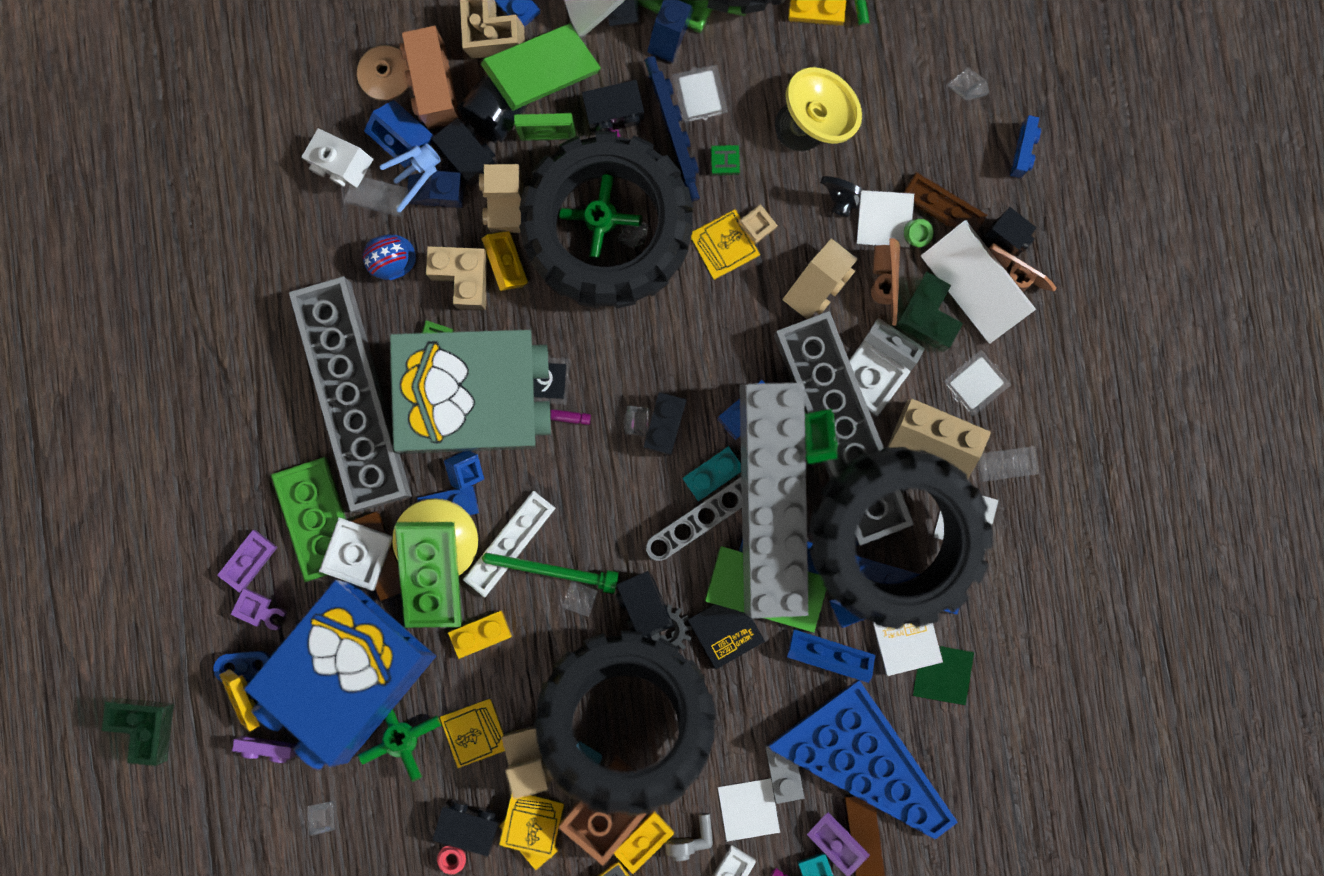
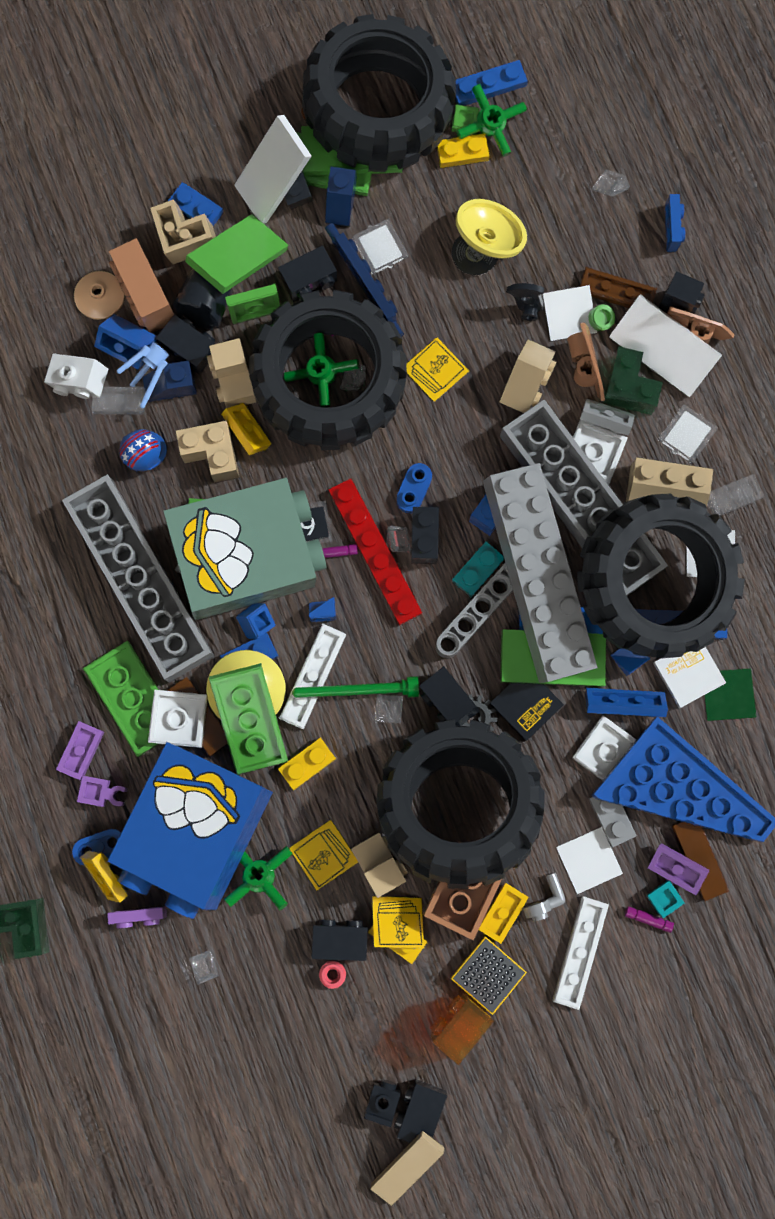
camera: 15 degrees left, 5 degrees down
green tile [711,145,740,176] -> none
tan tile [738,204,778,244] -> none
green tile [804,409,838,464] -> none
none -> blue slope [309,597,336,622]
none -> red plate [328,478,422,626]
none -> blue plate [397,463,432,513]
none -> white tile [572,716,636,781]

